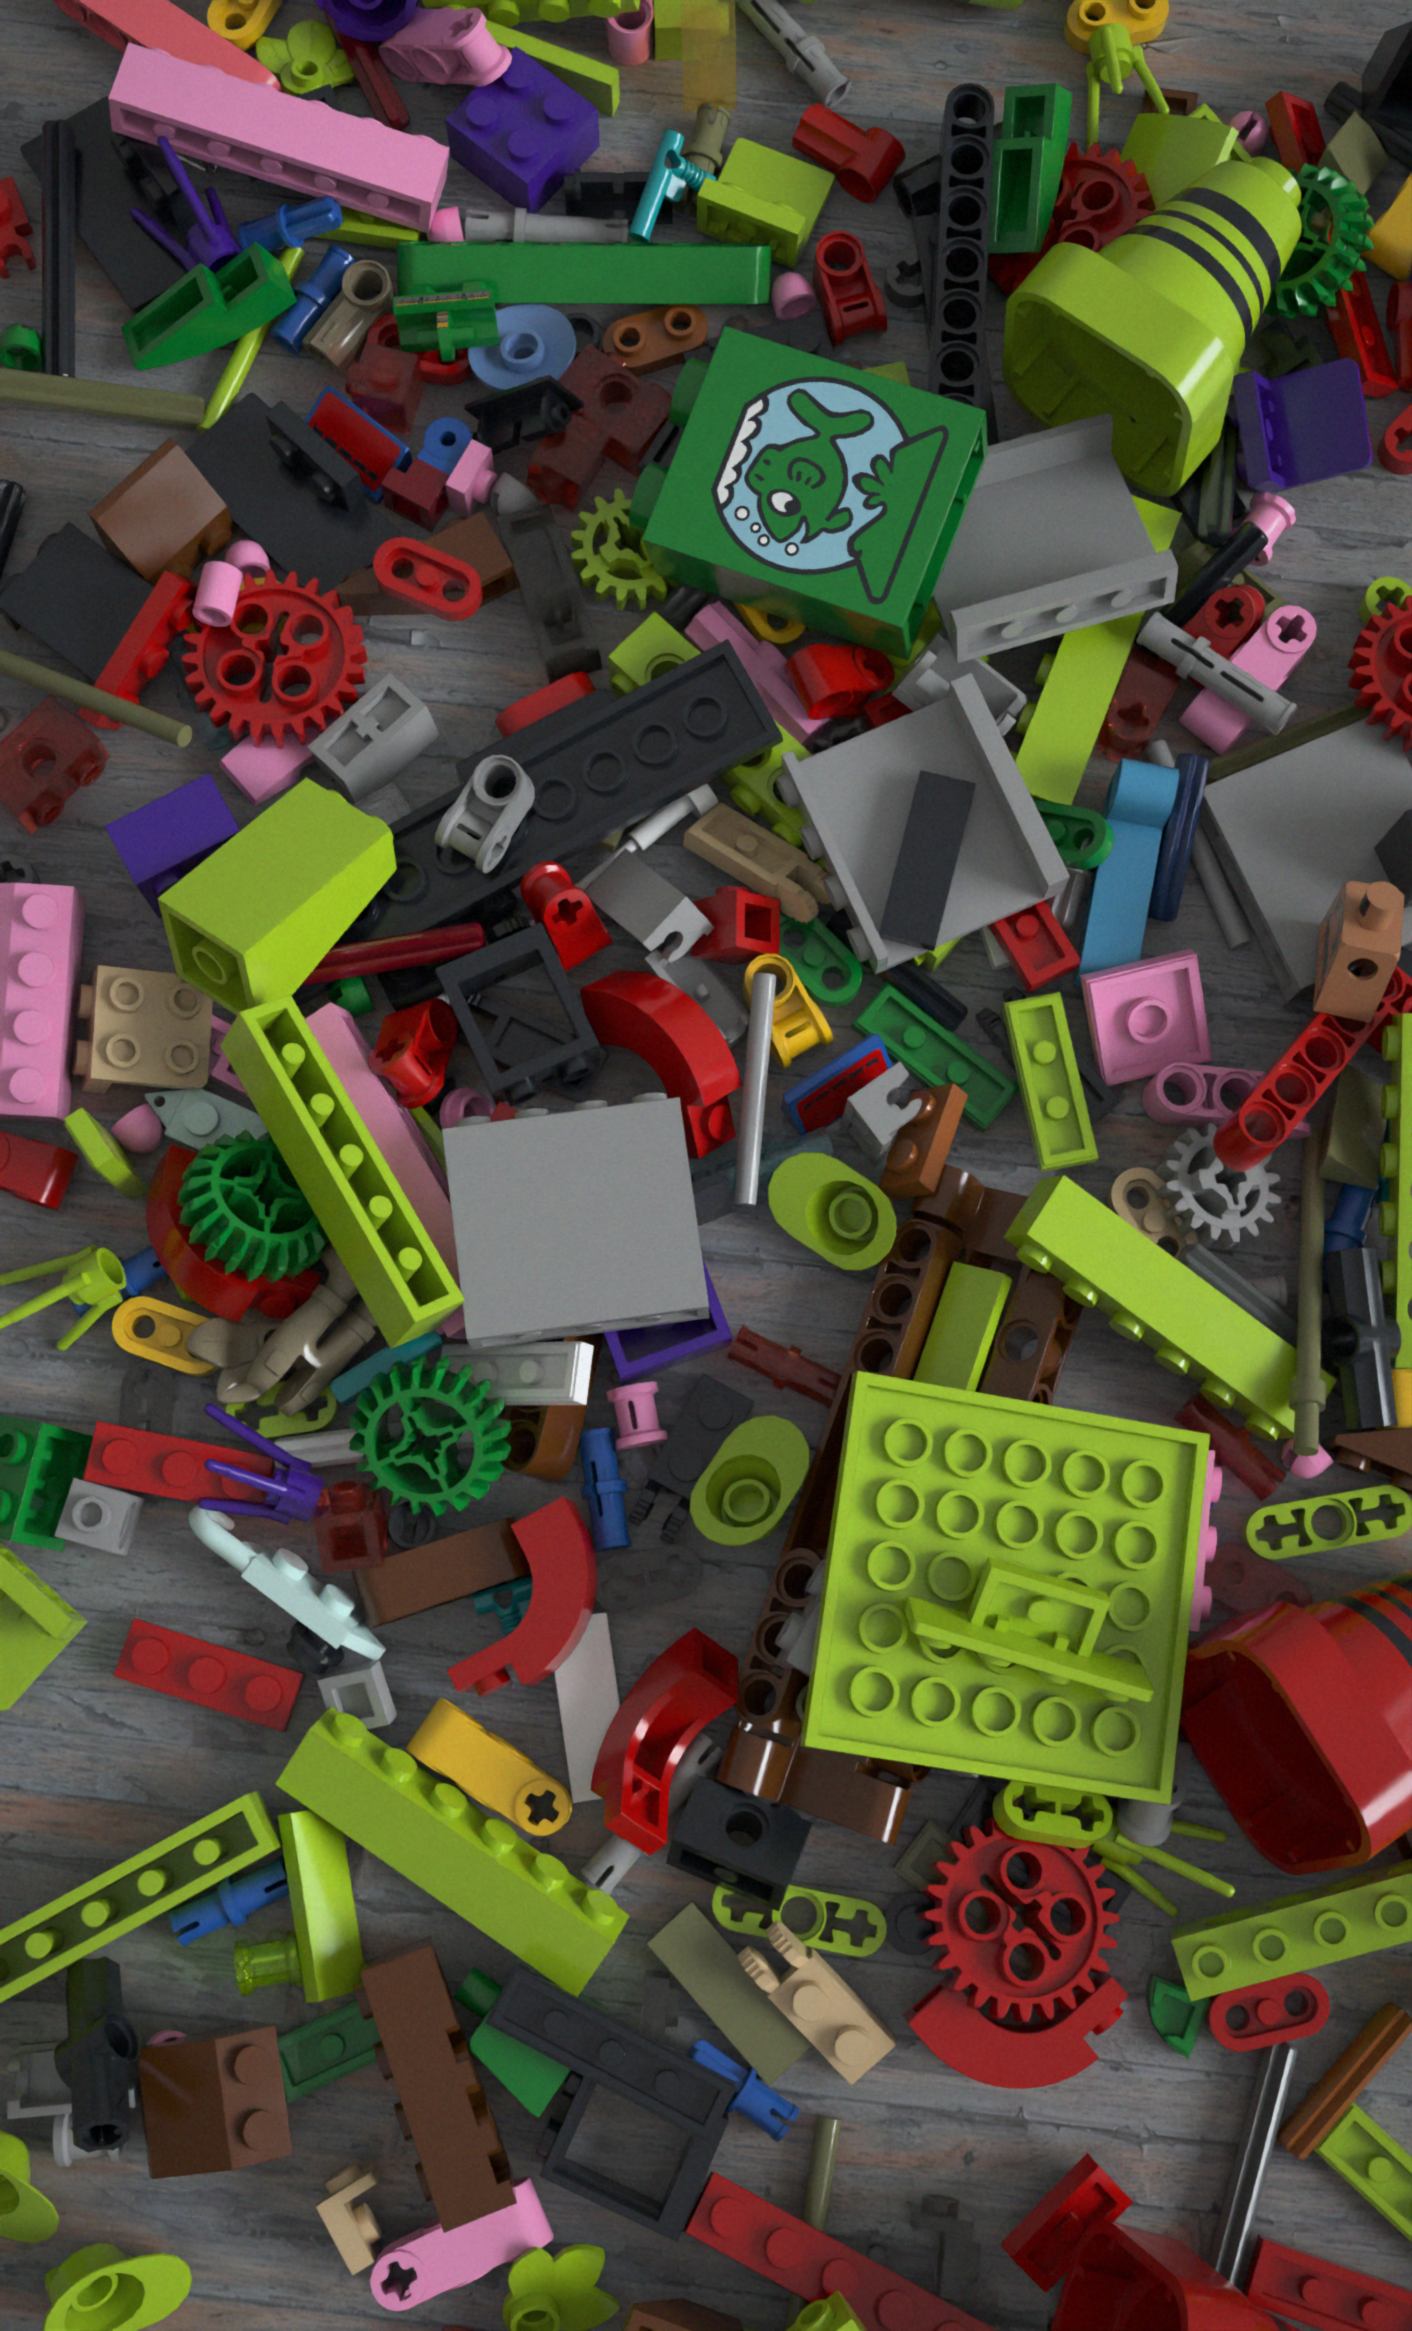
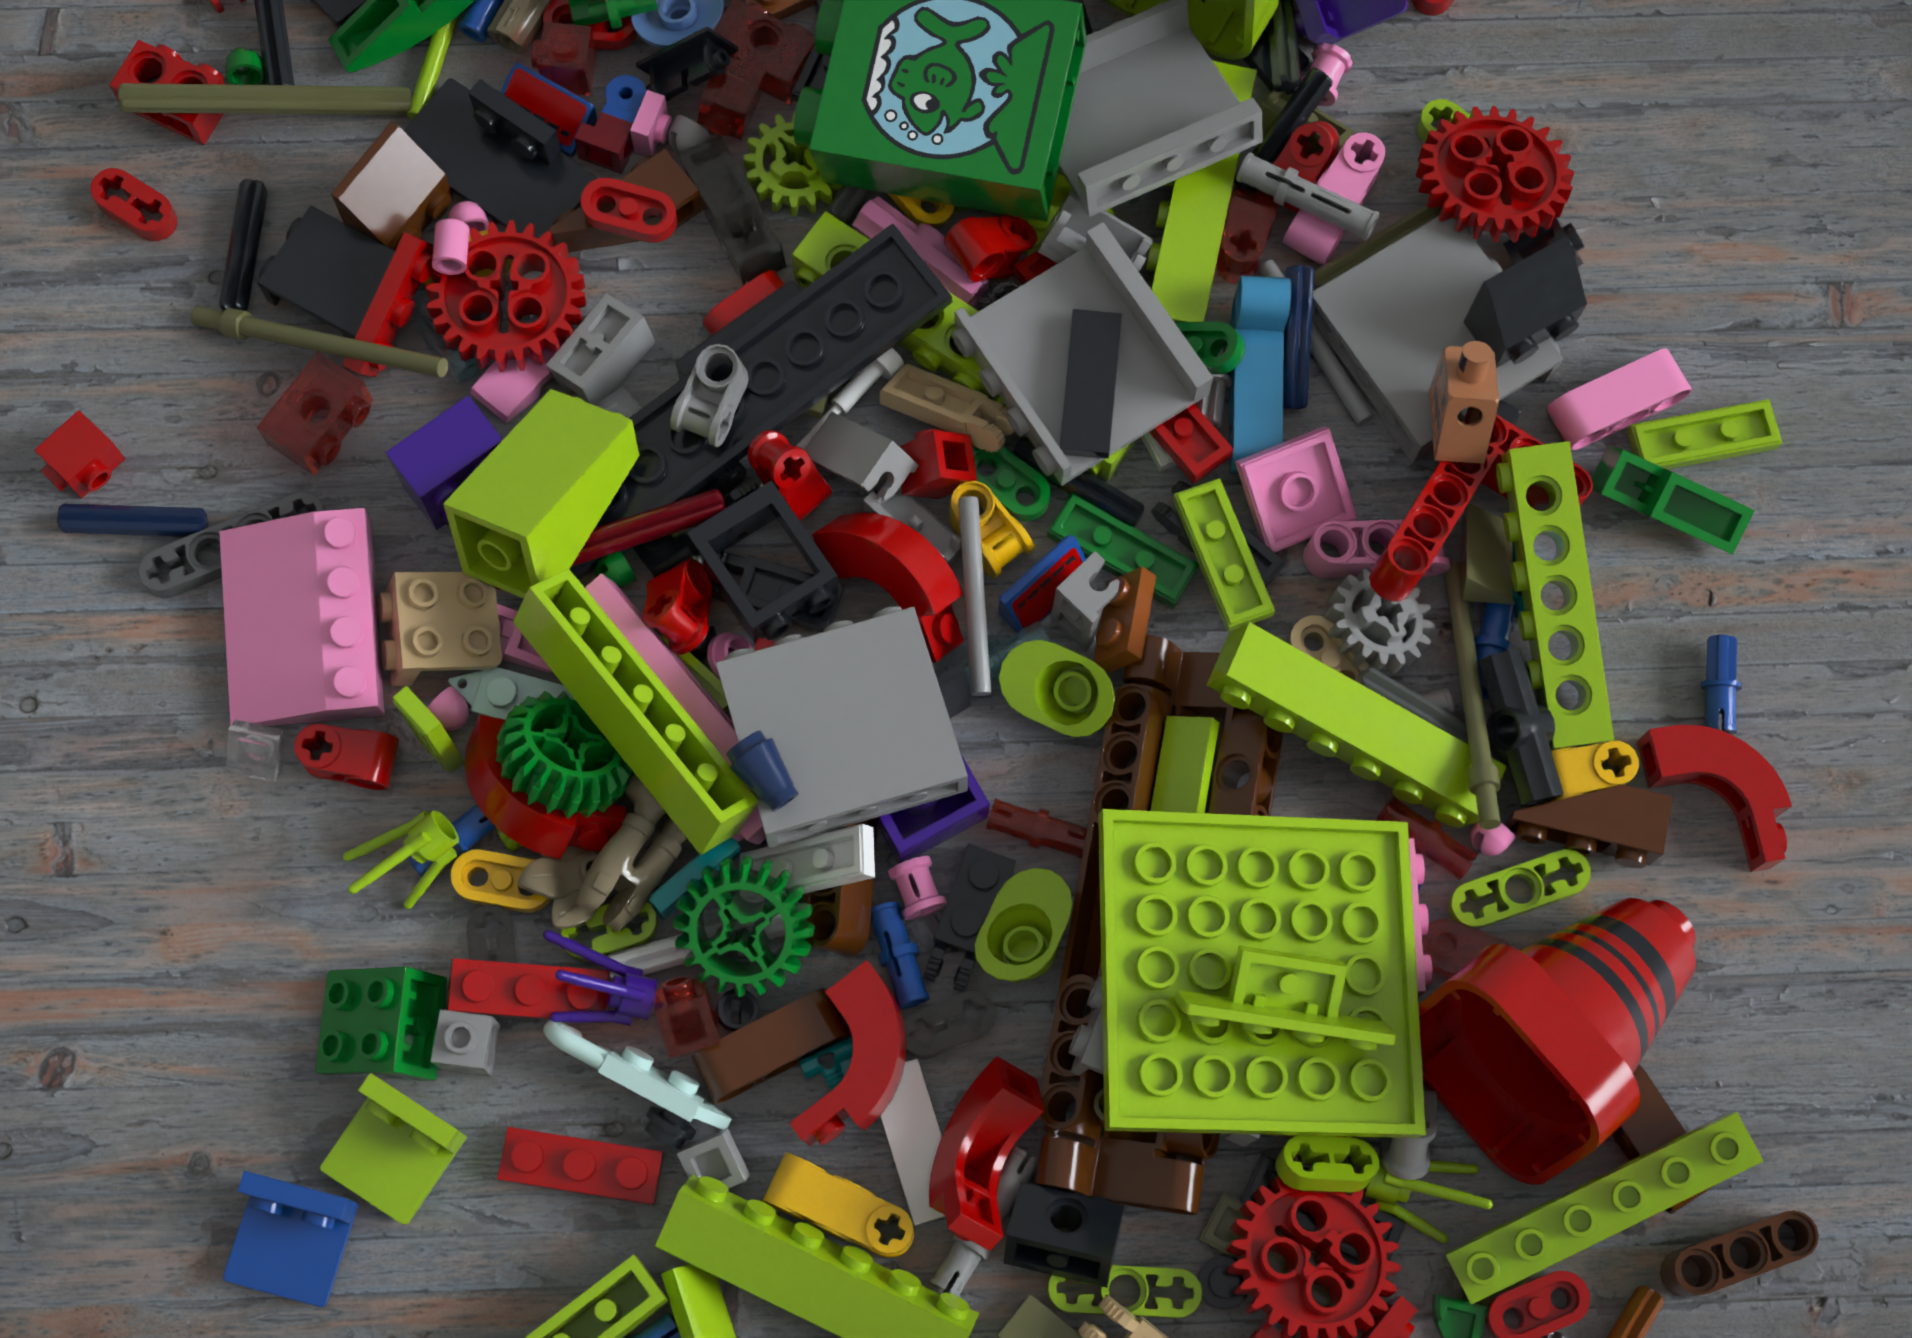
camera: 10 degrees left, 5 degrees down
none -> dark blue cone [726,730,799,812]

